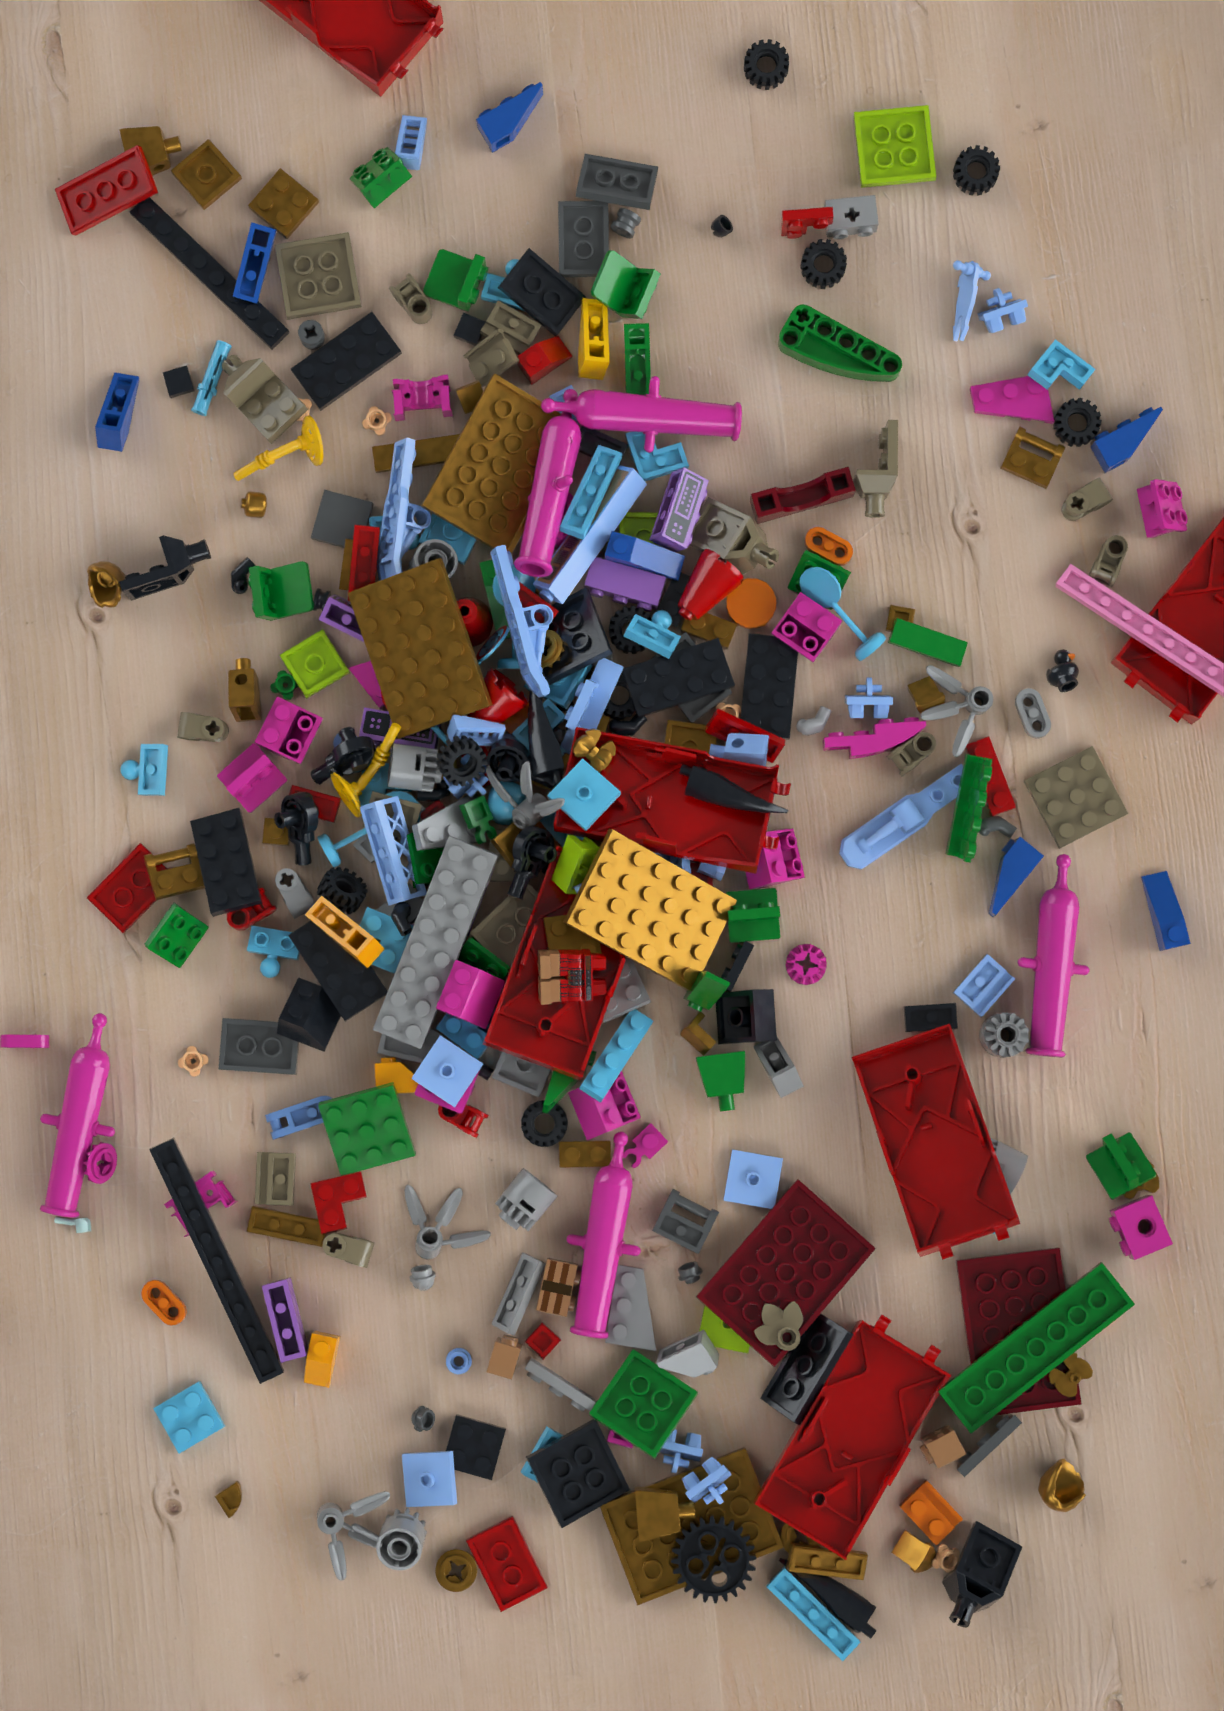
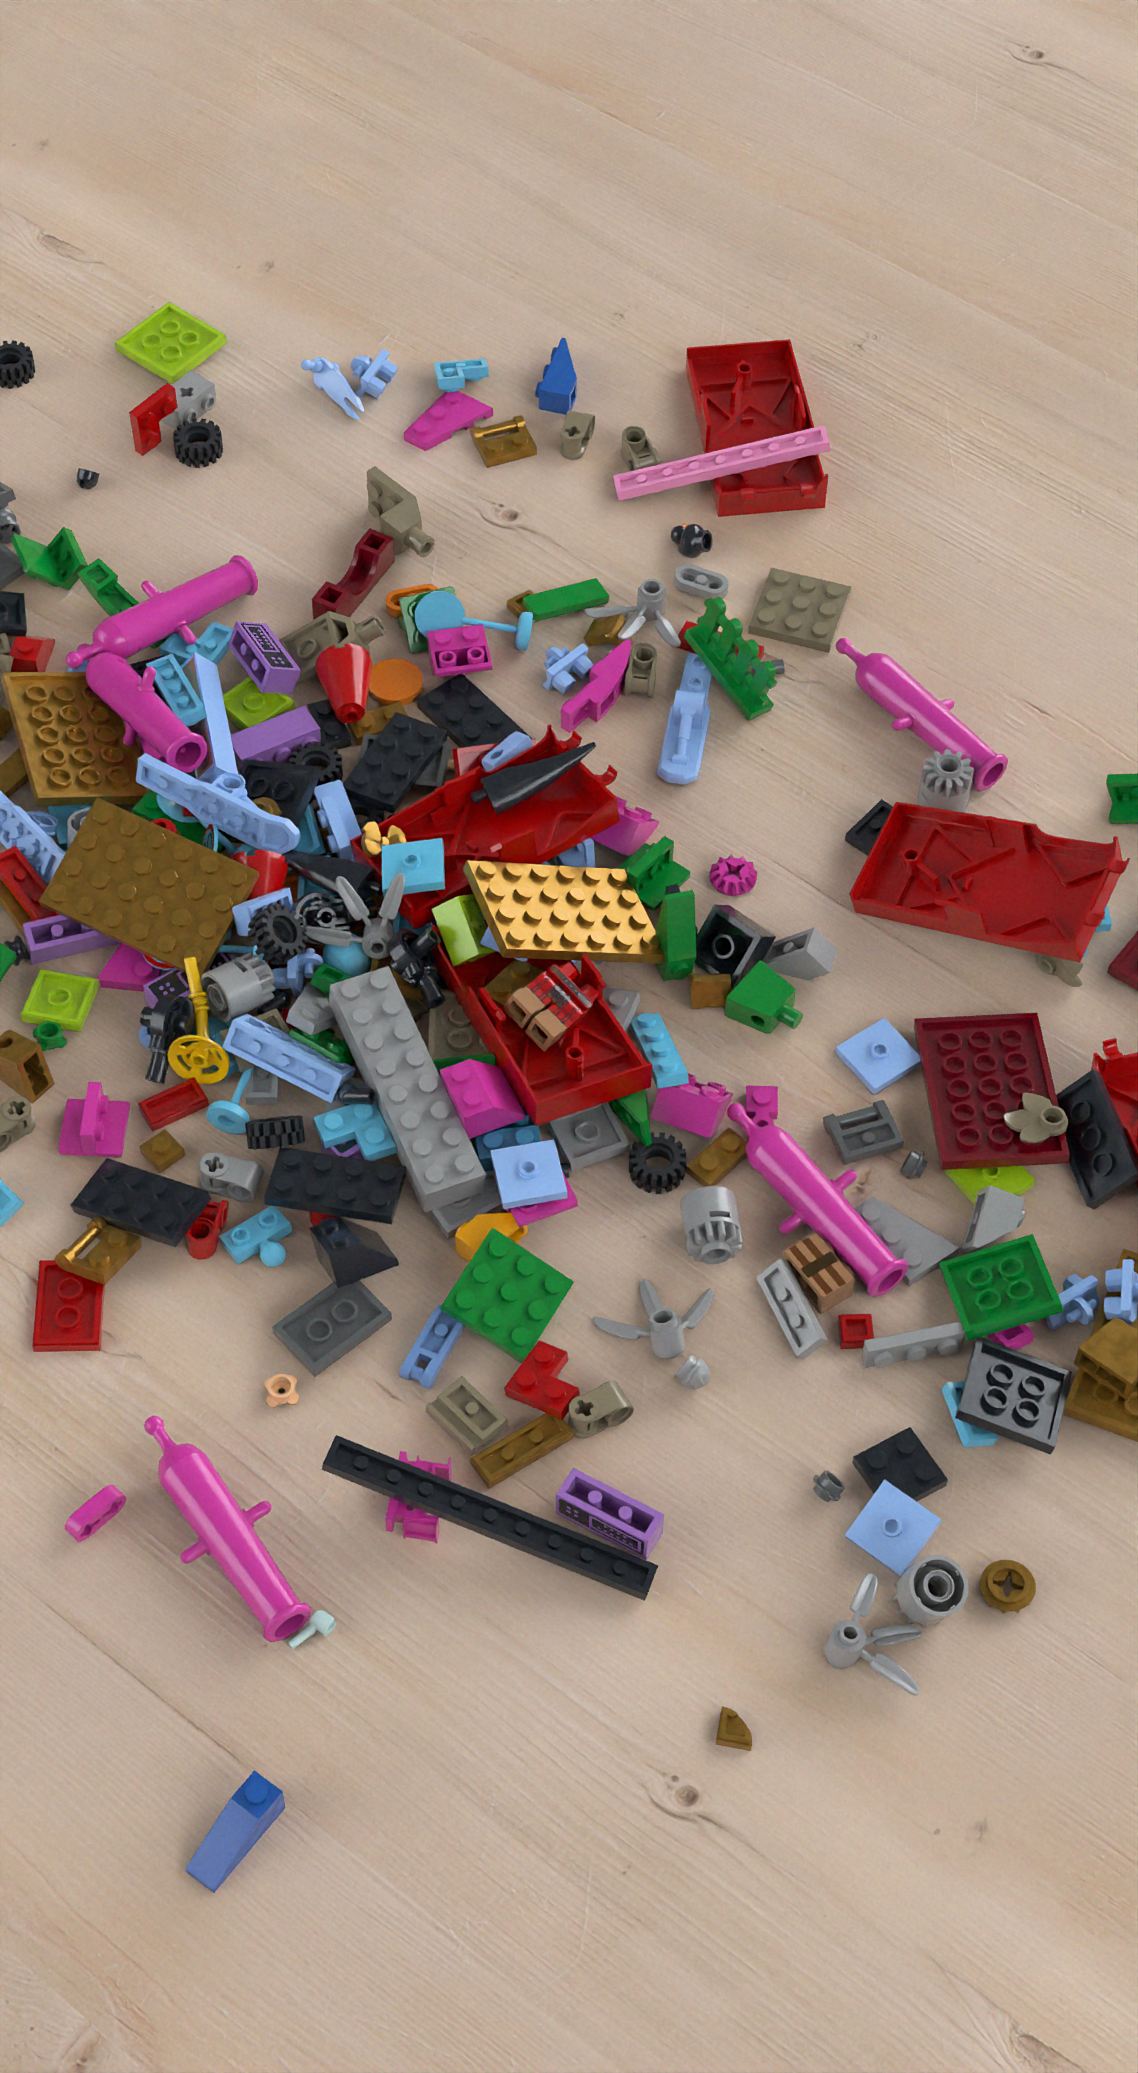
camera: 50 degrees left, 30 degrees down
dark pink gear [83,1142,117,1184] -> none
orange plate [141,1280,187,1325] -> none
green bracket [144,903,209,968] -> none
medium azure plate [153,1381,225,1454] -> none
dark pink slope [255,696,323,764] -> none
black pin [274,792,319,866] -> none
light orange slope [304,1331,341,1388] -> none
light orange slope [305,896,384,968] -> none
red piece [438,1104,489,1138] -> none
light blue plate [446,1348,472,1374] -> none
red tile [466,1516,548,1612] -> none
medium nougat brick [487,1334,523,1380] -> none
yellow slope [578,298,610,380] -> none
slope [605,531,685,581] -> none
medium azure plate [624,610,681,659] -> none
green beam [778,304,902,382] -> none
light grey arm [796,706,832,736] -> none
black tyre [953,145,1000,196] -> none
light blue plate [953,954,1015,1017] -> none
blue slope [989,837,1044,917] -> none
black tyre [1053,398,1102,447] -> none
dark pink bracket [1137,479,1188,538] -> none
blue slope [1141,871,1191,951] -> none

